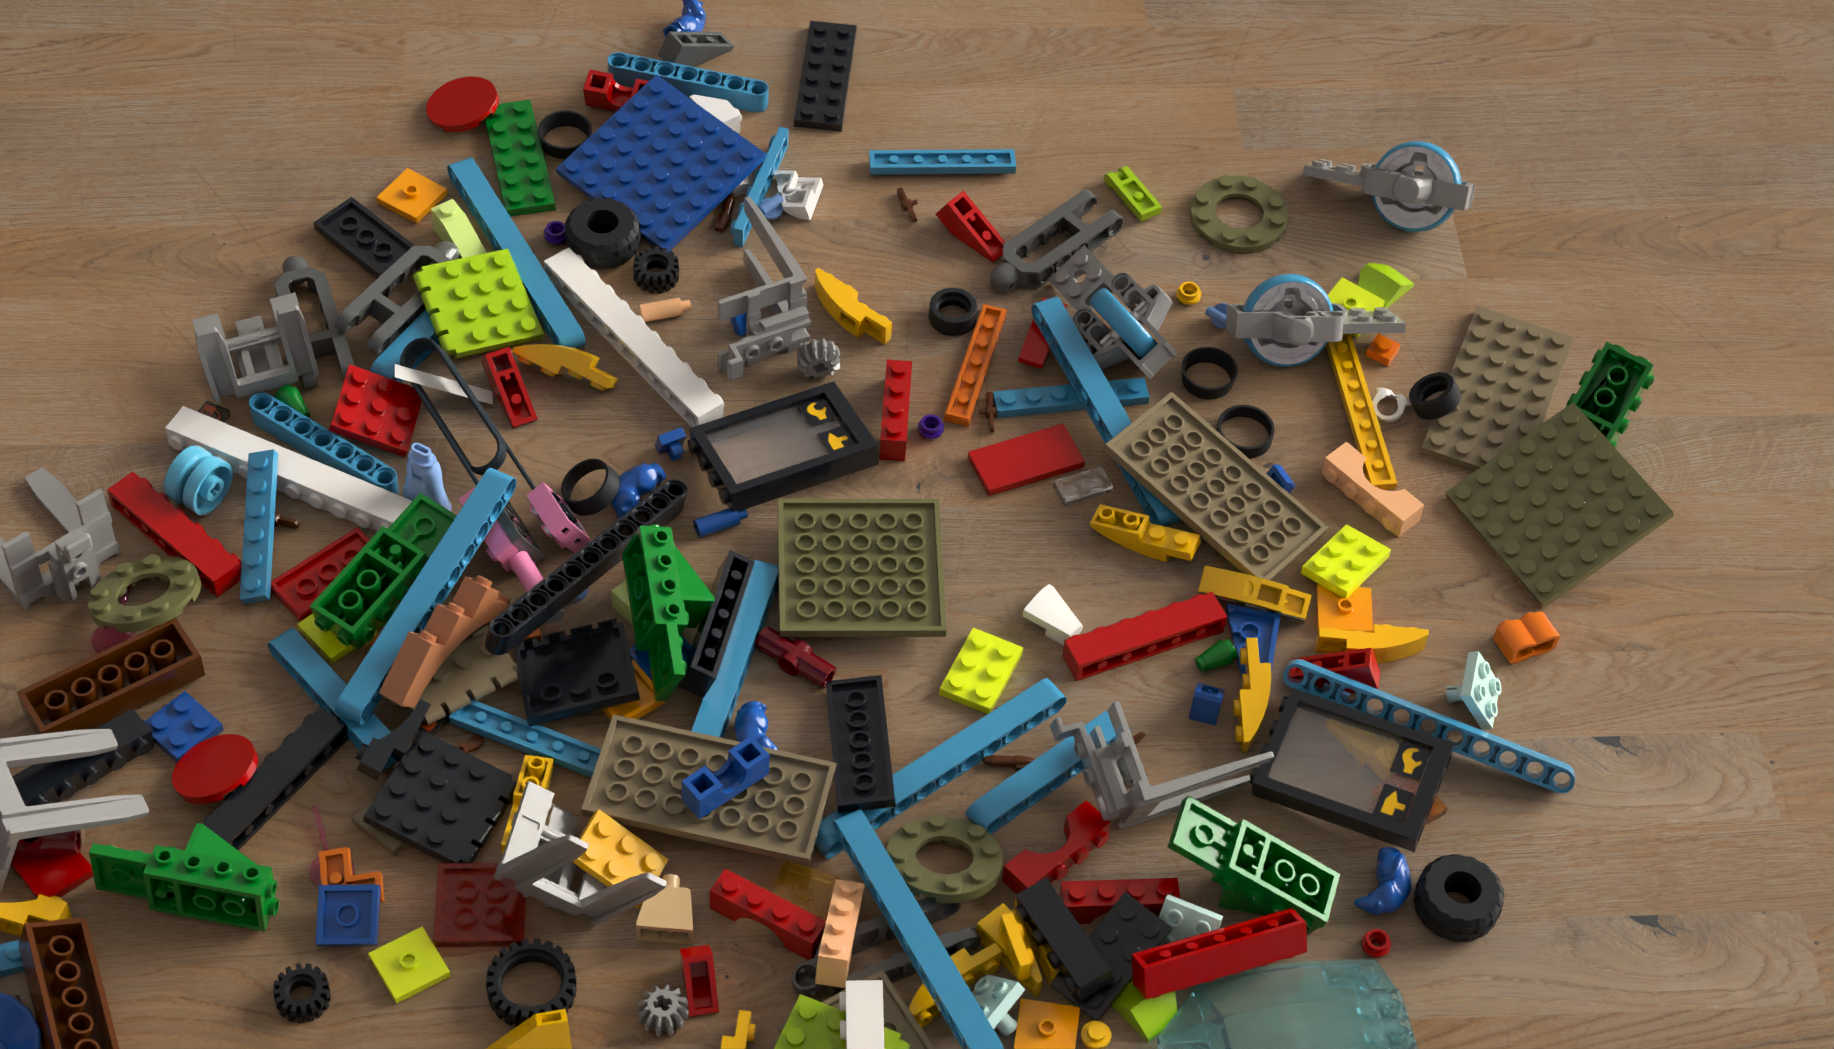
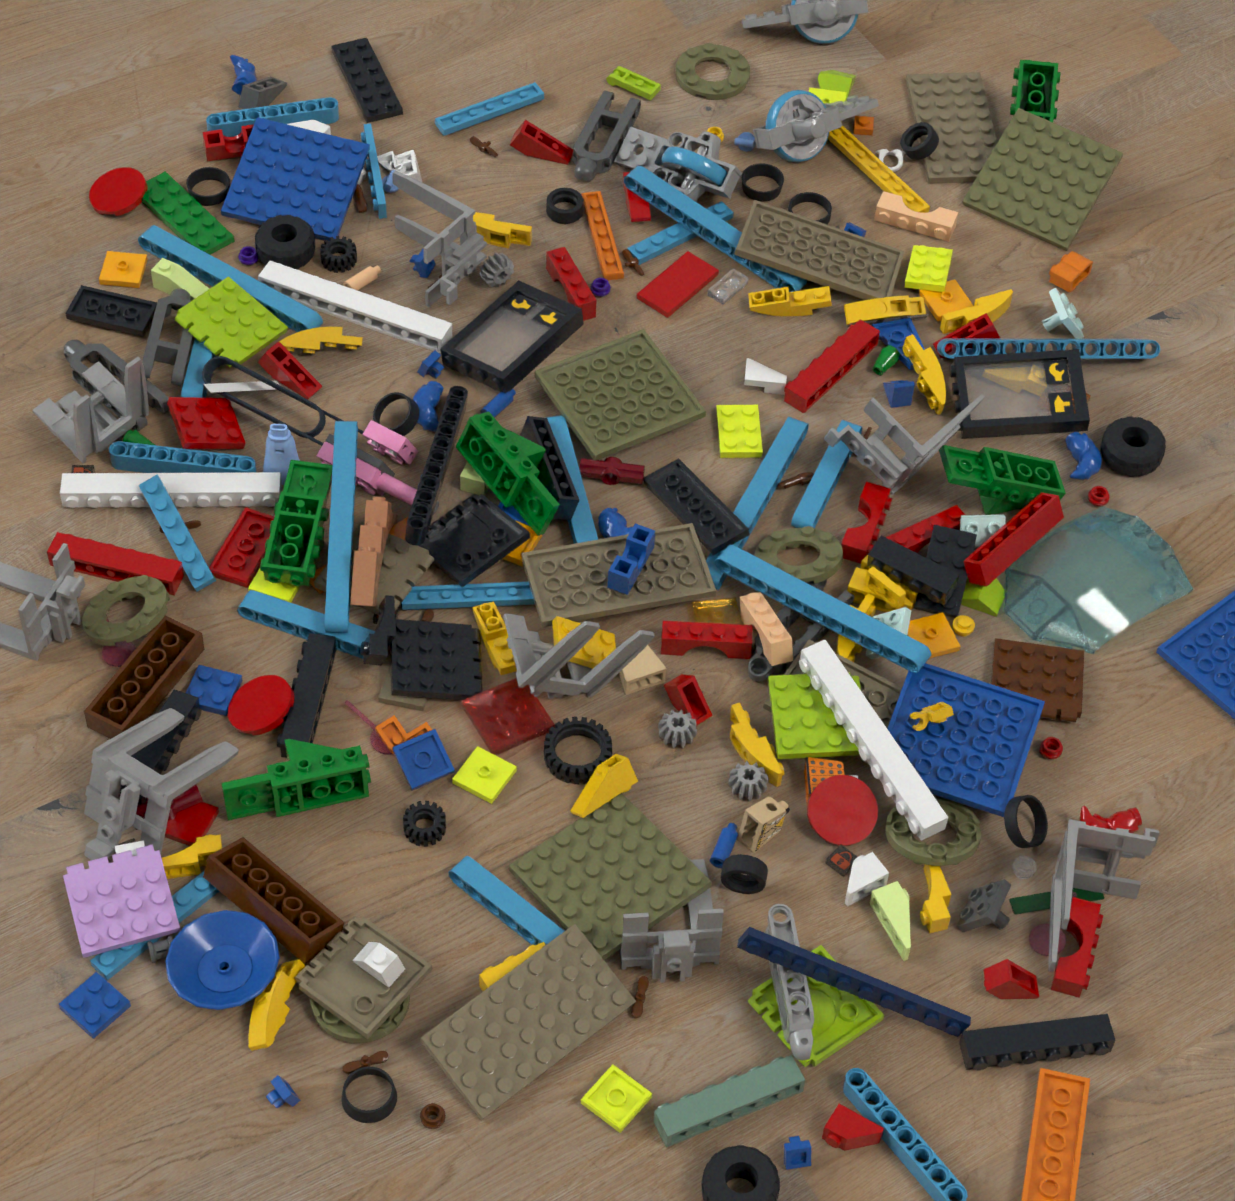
camera: 25 degrees left, 0 degrees up
medium azure wheel [163,446,233,515] -> none

